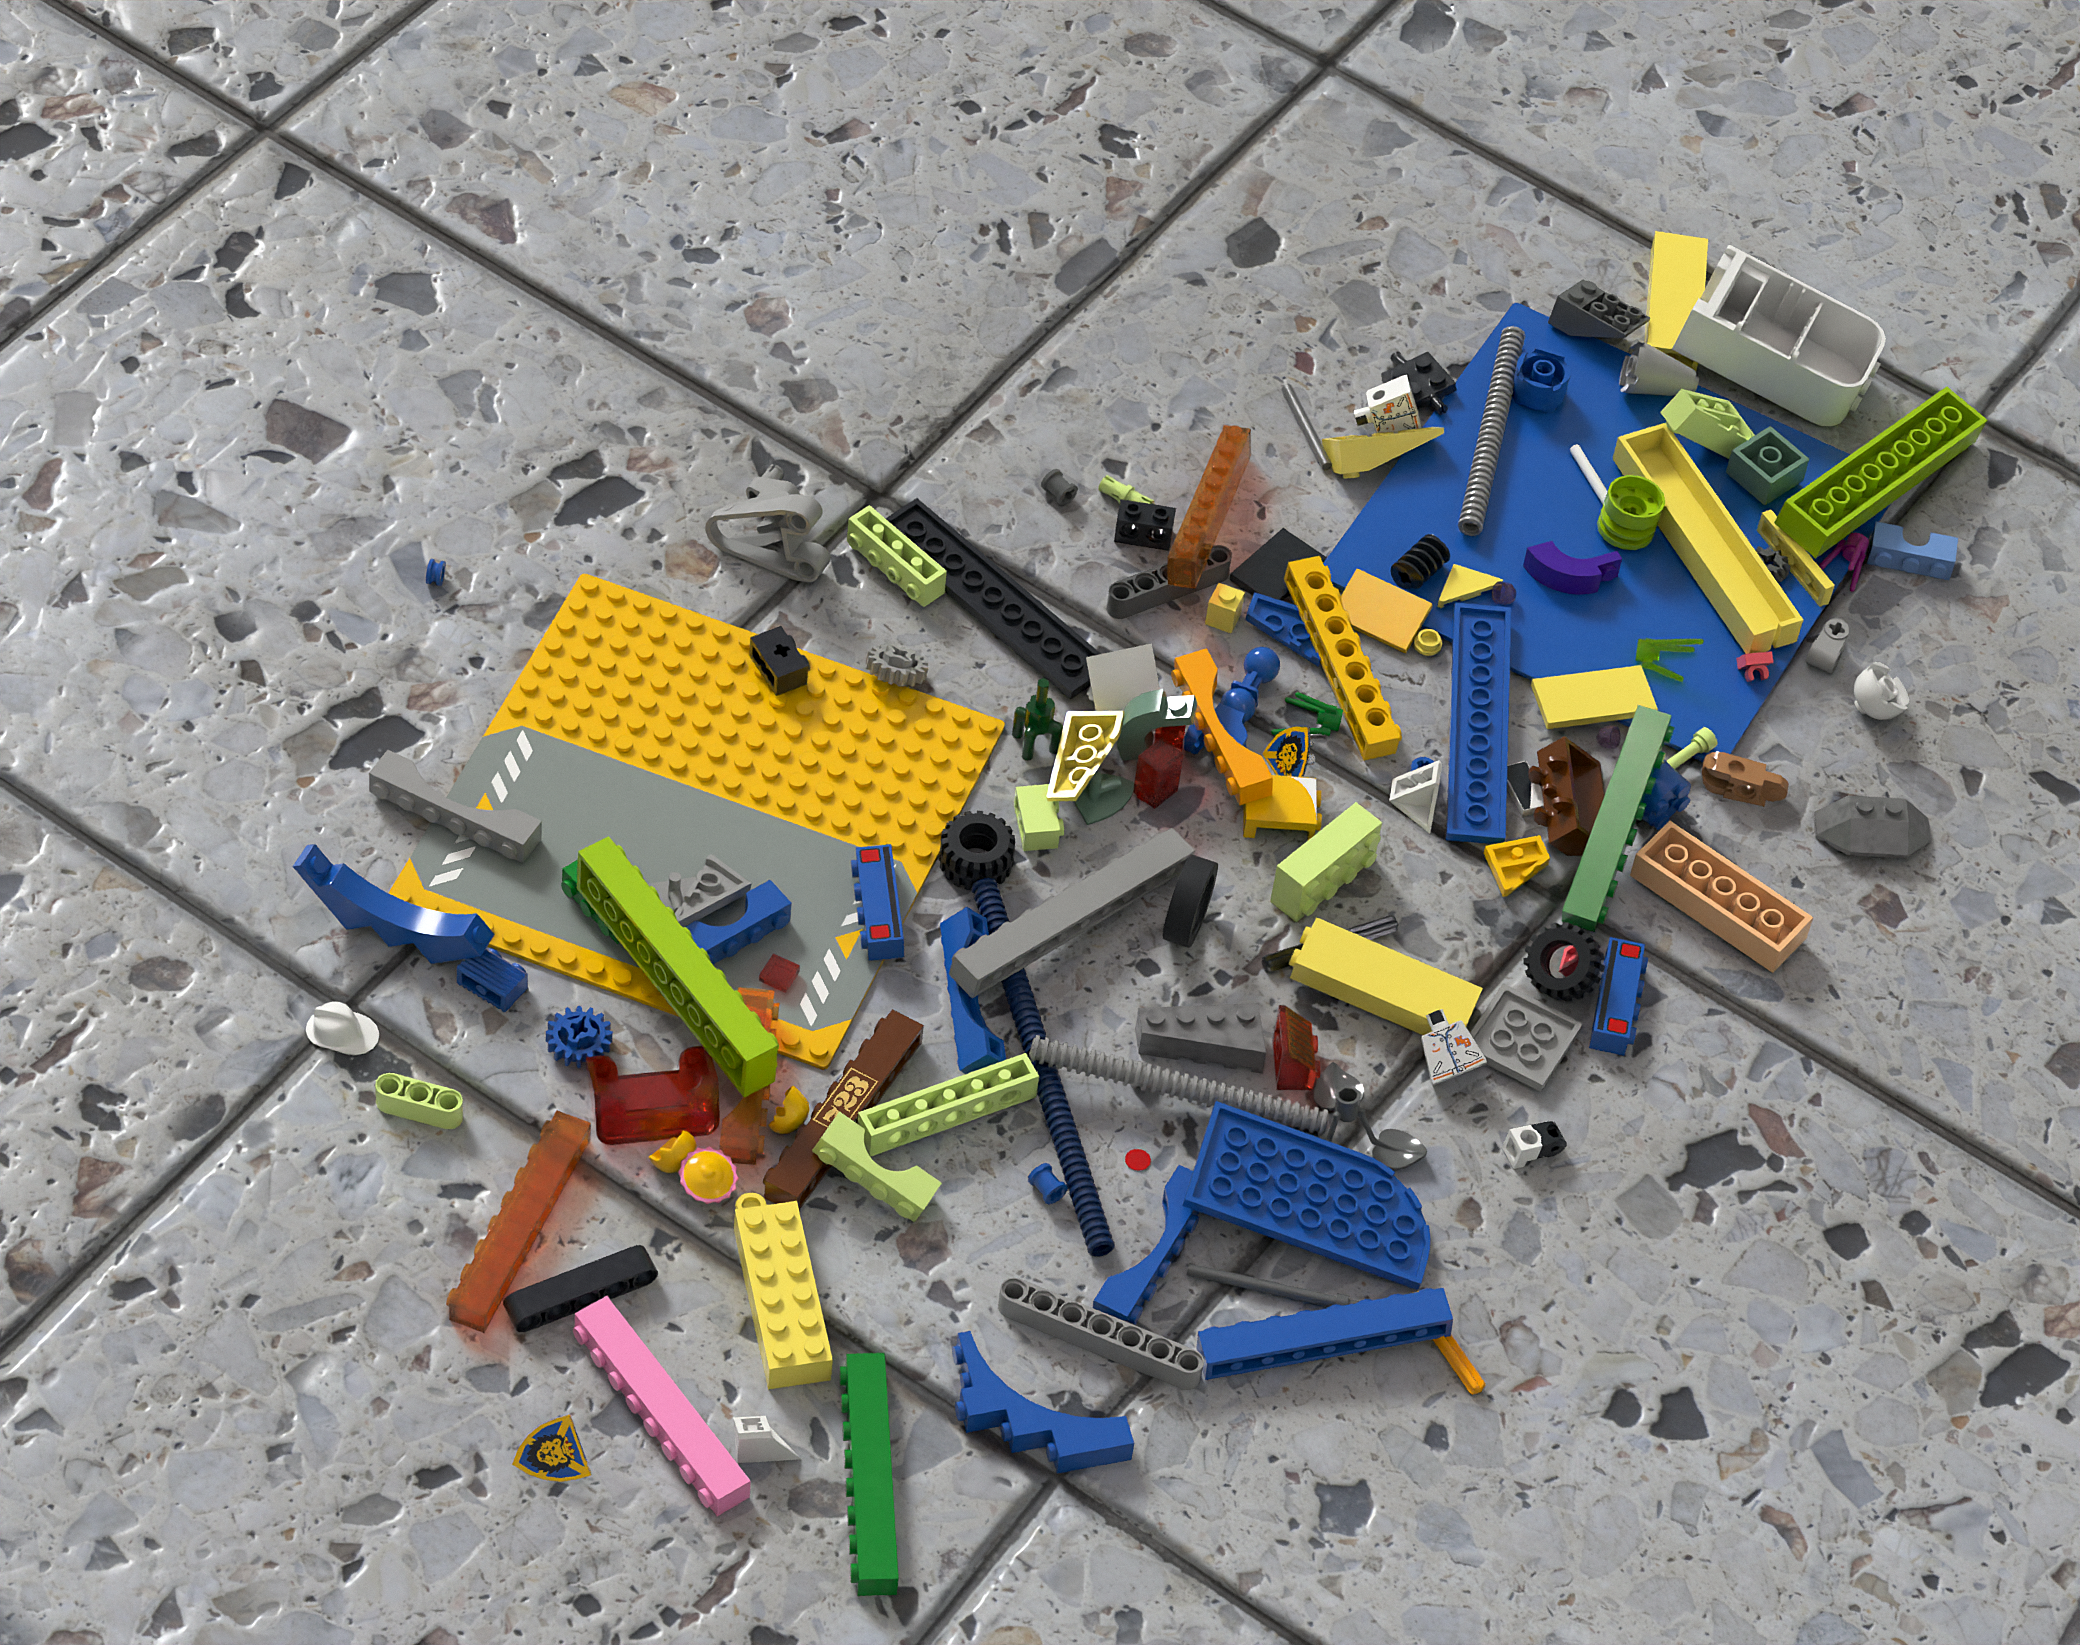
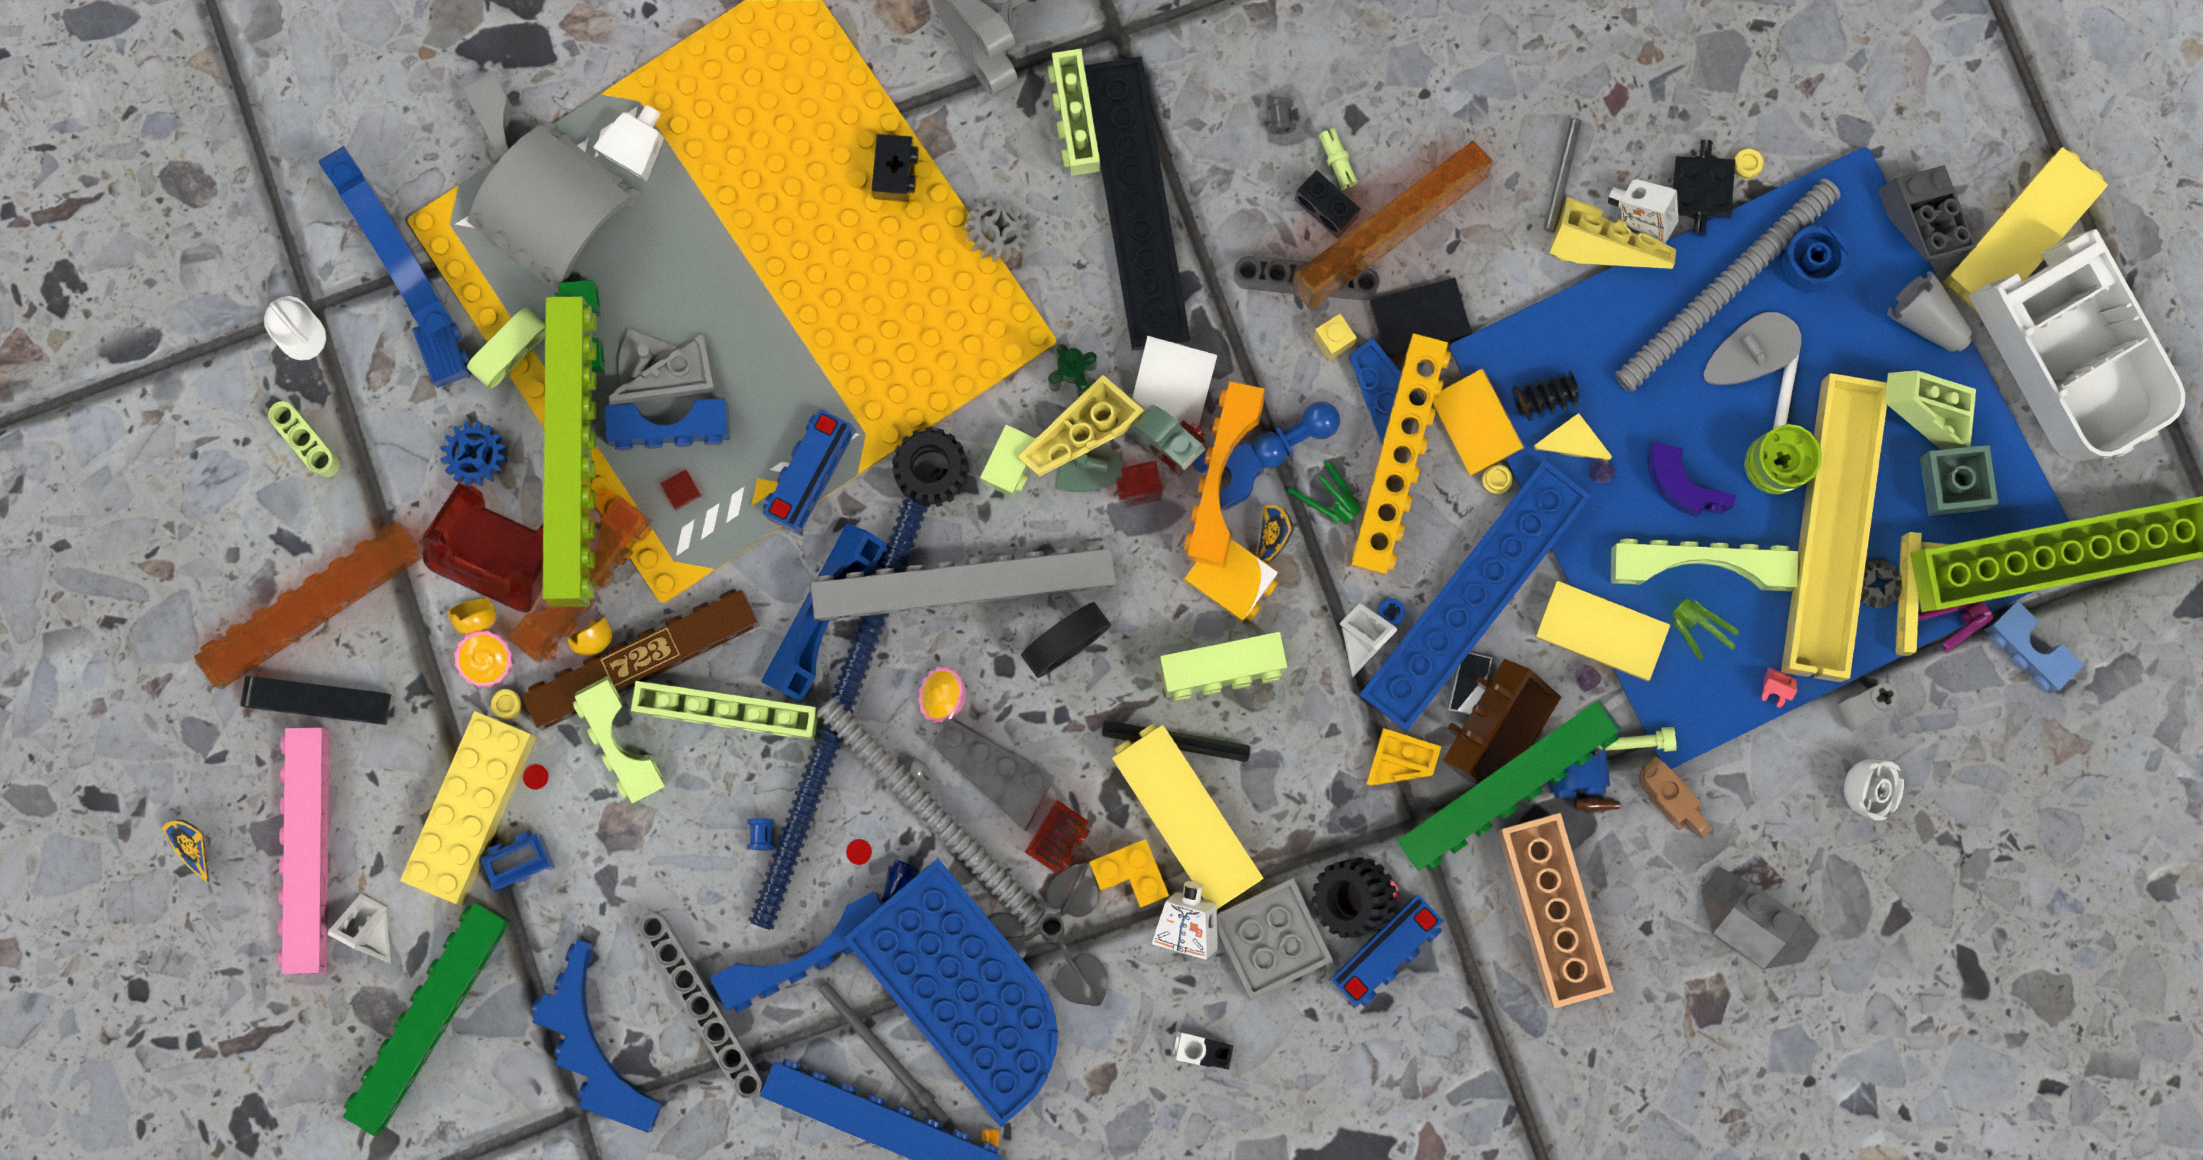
camera: 40 degrees right, 30 degrees up
none -> light grey hinge [467,121,642,293]
none -> yellowish green beam [467,307,545,389]
none -> blue window [480,831,555,893]
none -> red sticker [523,764,549,790]
none -> white torso [593,105,664,182]
none -> clear blue cone [881,859,917,902]
none -> yellow piece [917,665,966,724]
none -> yellow brick [1089,839,1169,909]
none -> reddish brown piece [1574,796,1621,813]
none -> yellowish green arch [1611,539,1798,591]
none -> light grey shield [1703,312,1801,385]
none -> light yellow tile [1734,148,1764,180]

